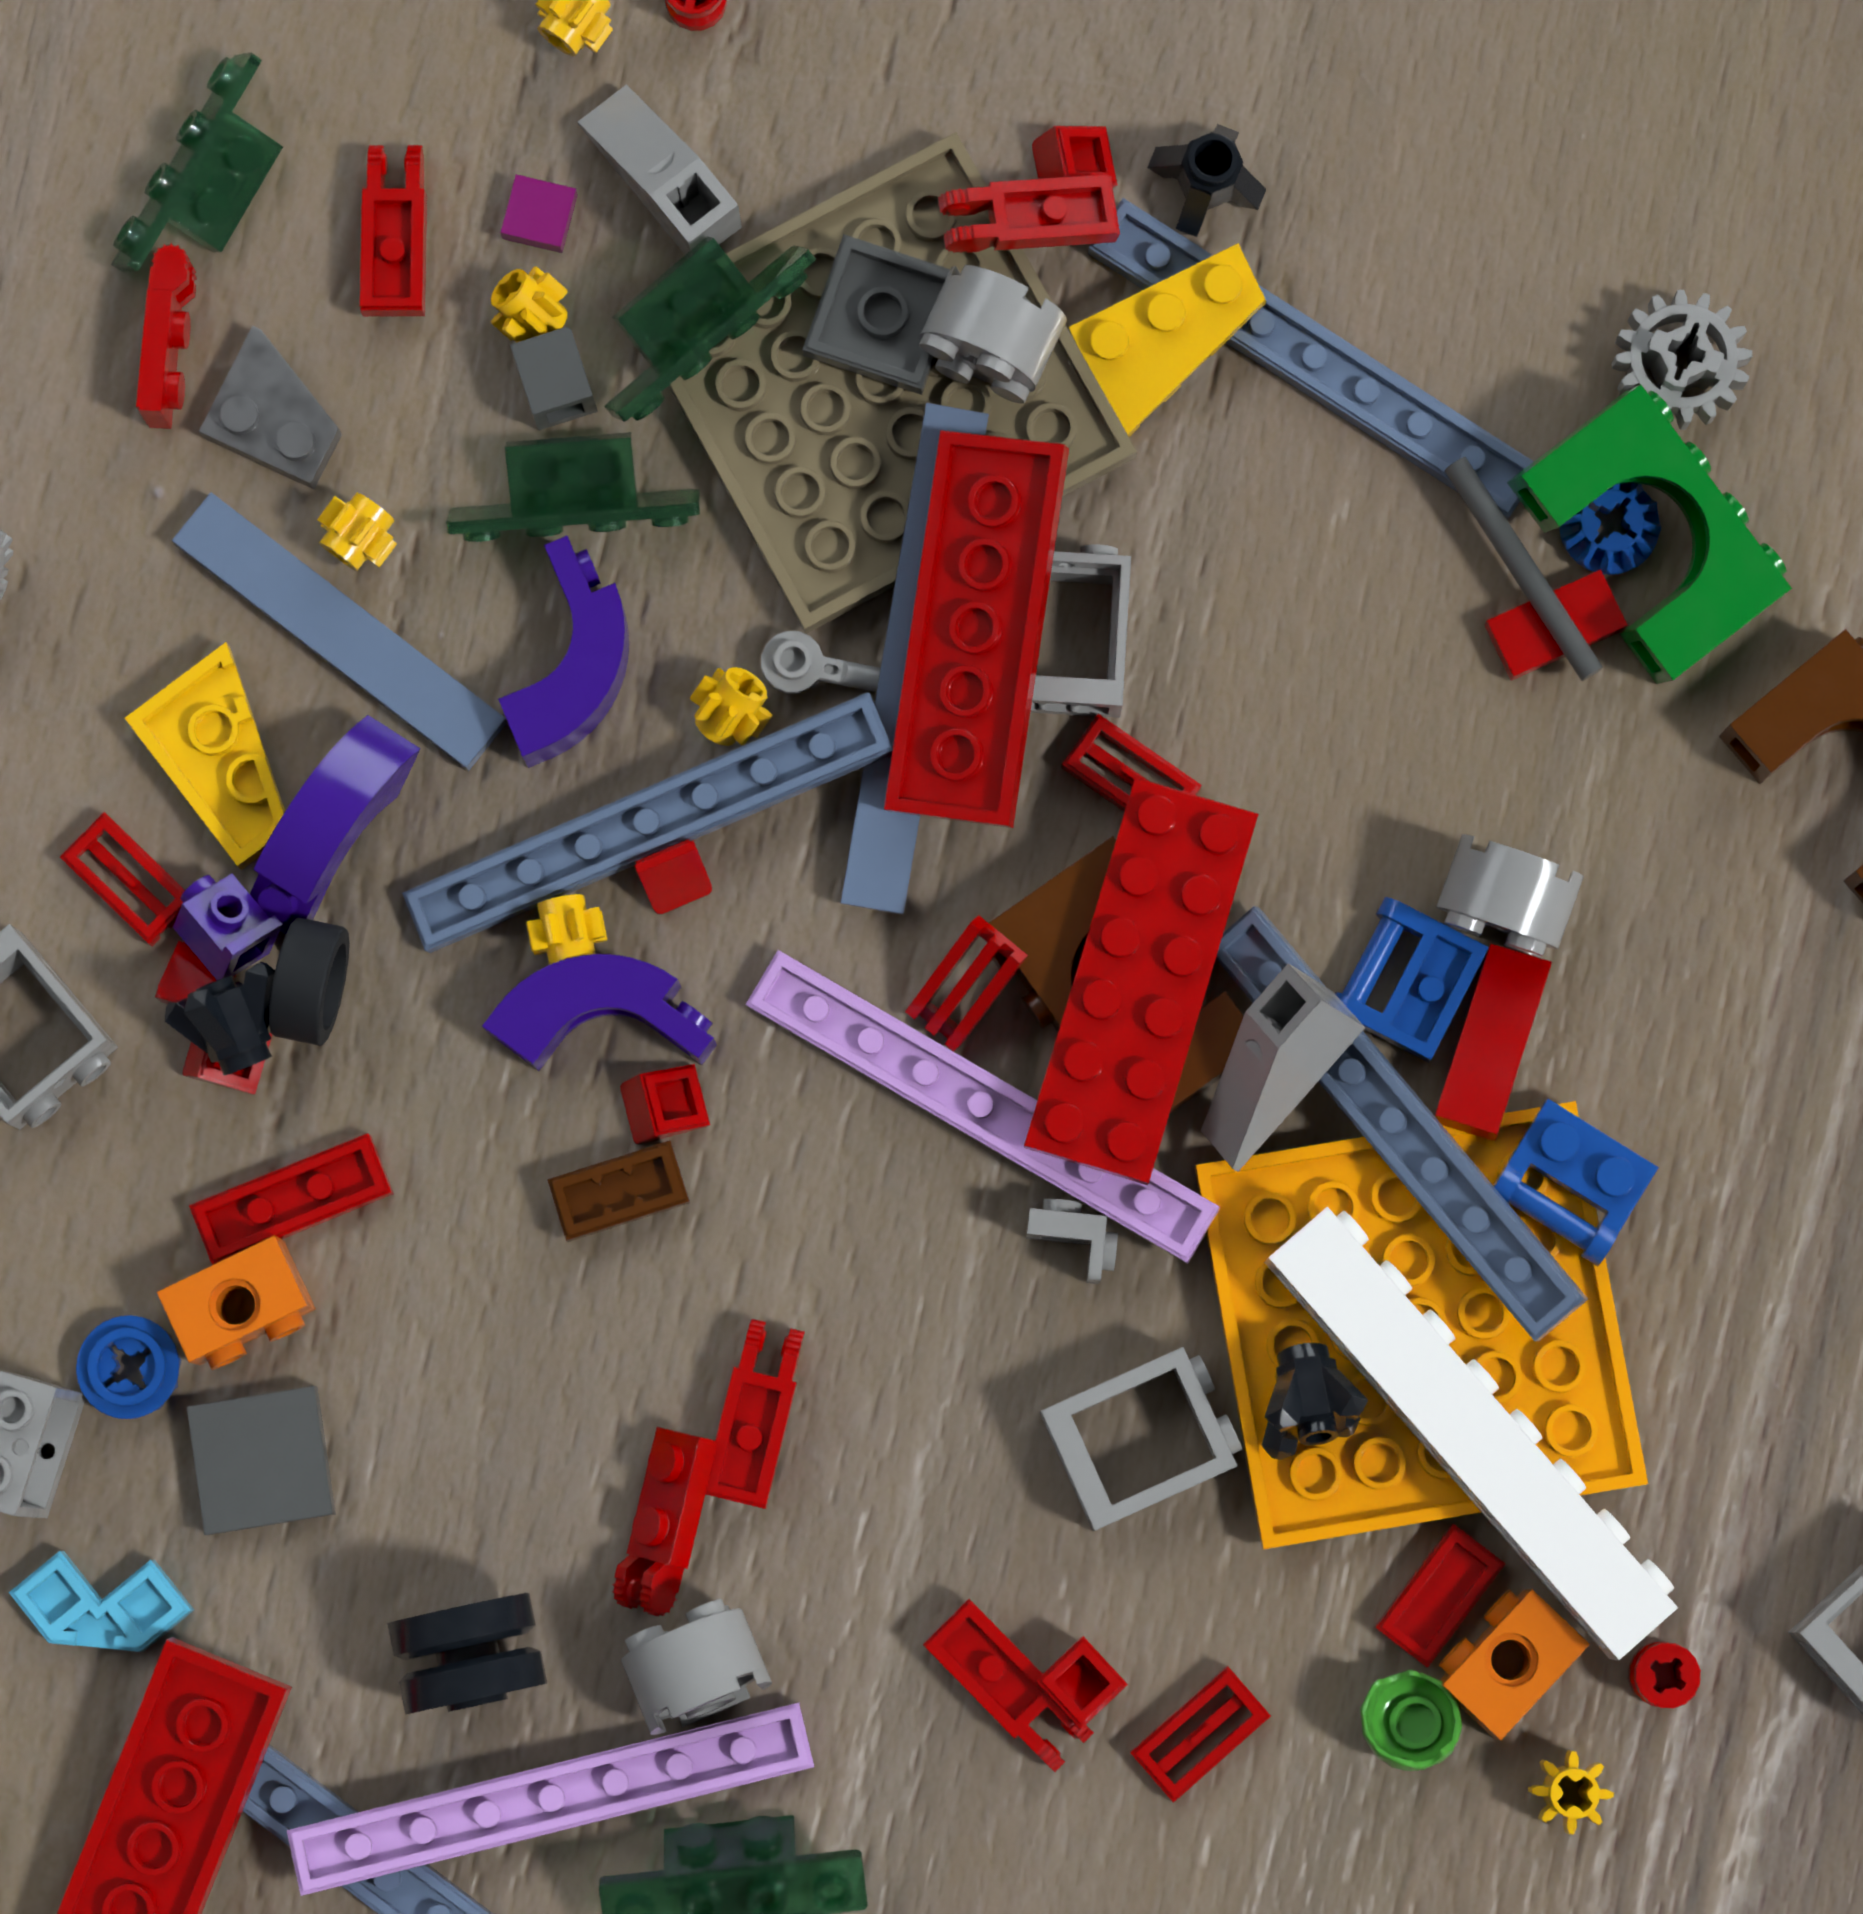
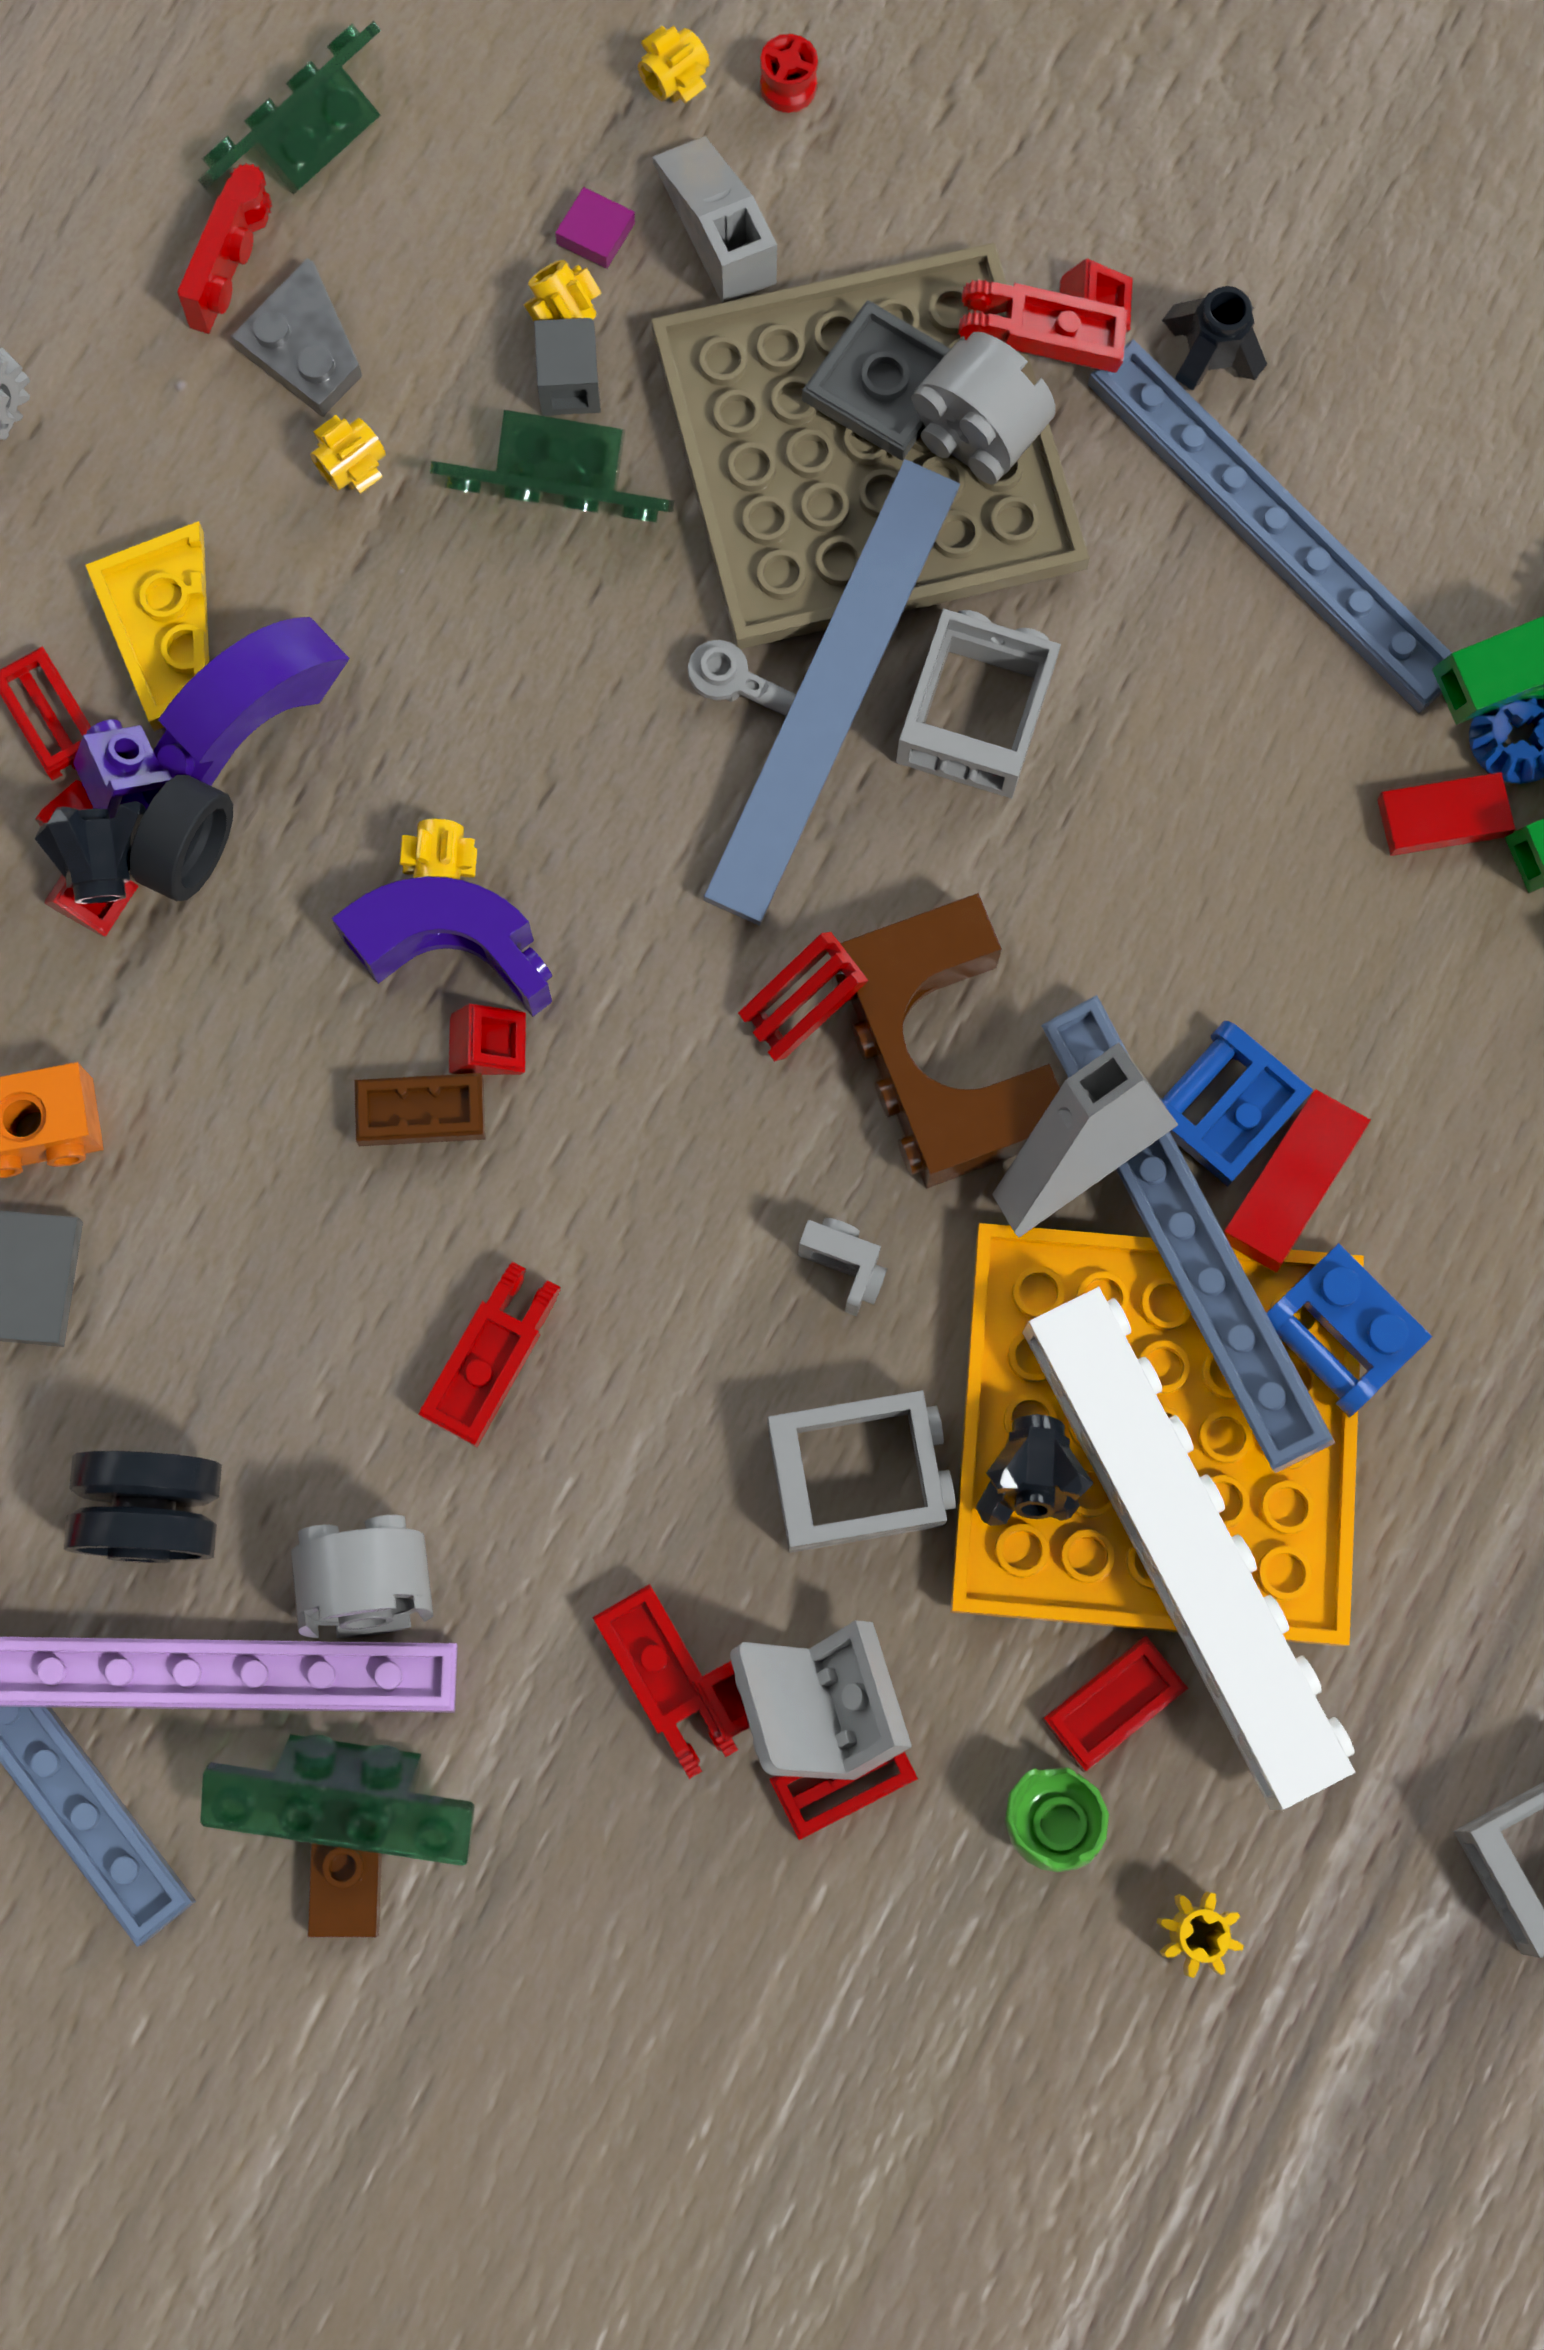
camera: 10 degrees right, 5 degrees down
sand blue tile [171,492,508,771] -> none
red tile [189,1133,394,1265] -> none
red hinge [360,145,427,317] -> none
sand blue tile [402,692,893,953] -> none
dark purple arch [498,536,629,768] -> none
clear green bracket [604,236,816,422] -> none
red hinge [612,1427,717,1617] -> none
red slope [634,839,712,914] -> none
yellow gear [689,667,773,746] -> none
lavender tile [745,950,1220,1264] -> none
red plate [884,430,1069,828] -> none
red plate [1024,777,1259,1185] -> none
red tile [1061,714,1202,812] -> none
yellow wing [1069,243,1266,437] -> none
light grey brick [1436,834,1584,958] -> none
orange brick [1439,1589,1590,1740] -> none
dark grey bar [1444,457,1603,681] -> none
red wheel [1628,1642,1701,1708] -> none
none -> light grey bracket [730,1620,912,1780]

